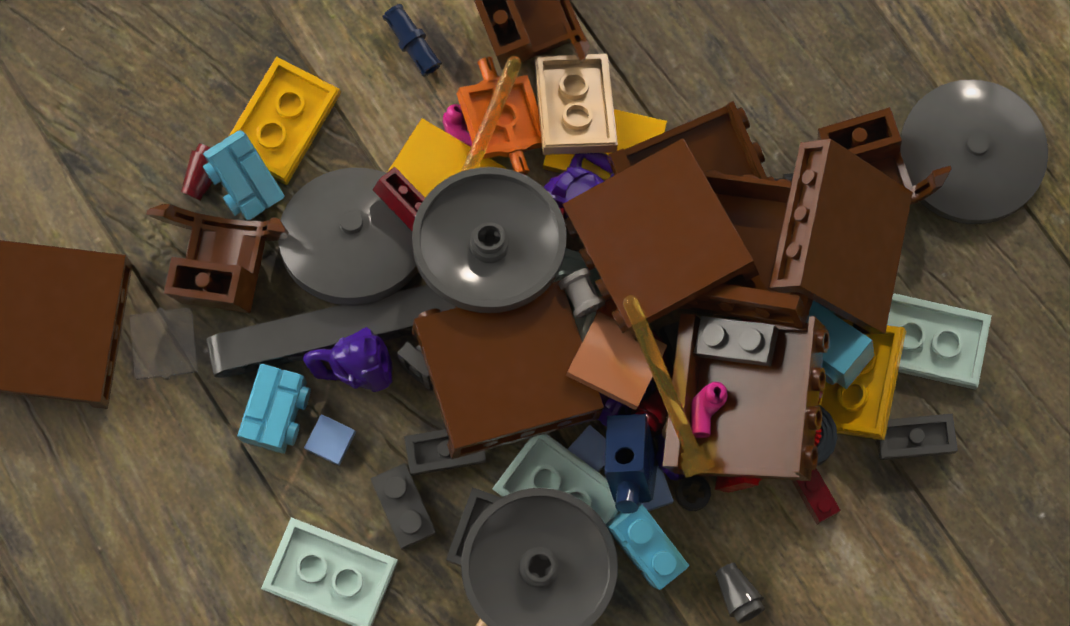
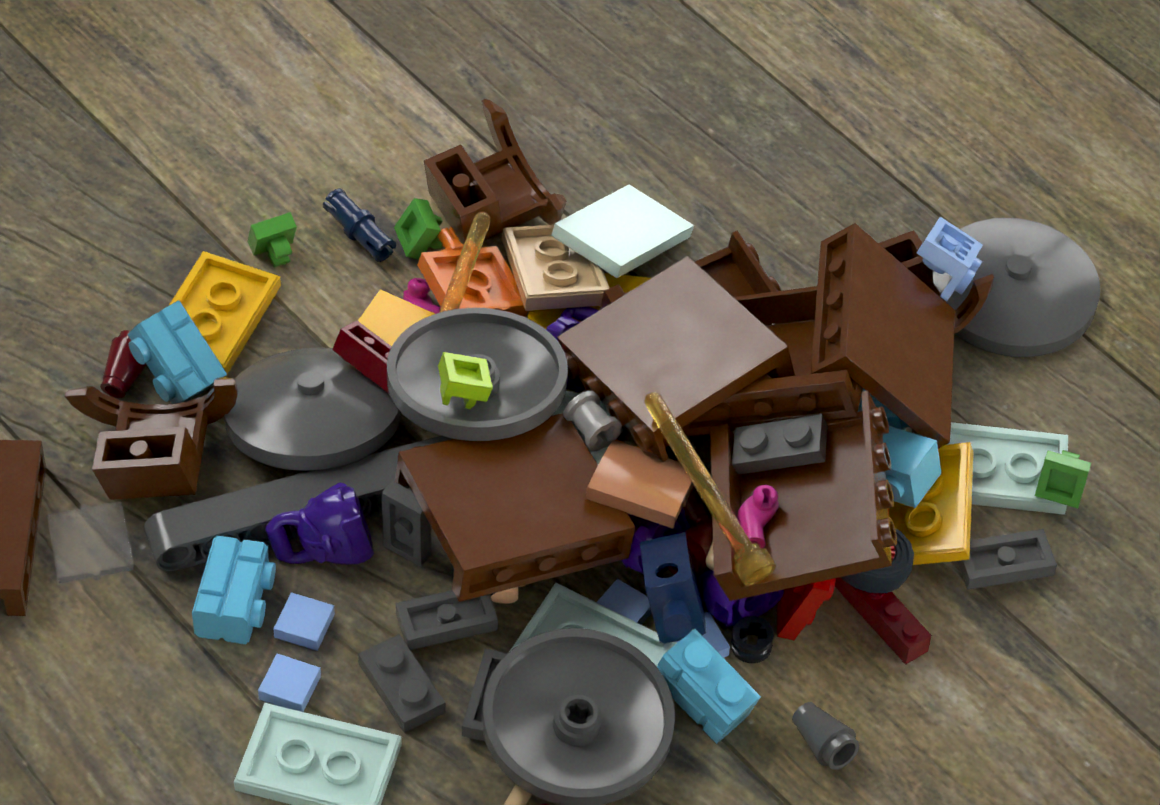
camera: 10 degrees left, 25 degrees down
none -> bright green tile [248,212,297,267]
none -> light blue tile [258,653,321,712]
none -> bright green tile [394,198,443,259]
none -> lime tile [438,352,493,409]
none -> light aqua tile [551,185,694,278]
none -> light blue bracket [917,217,983,301]
none -> bright green tile [1034,450,1091,509]

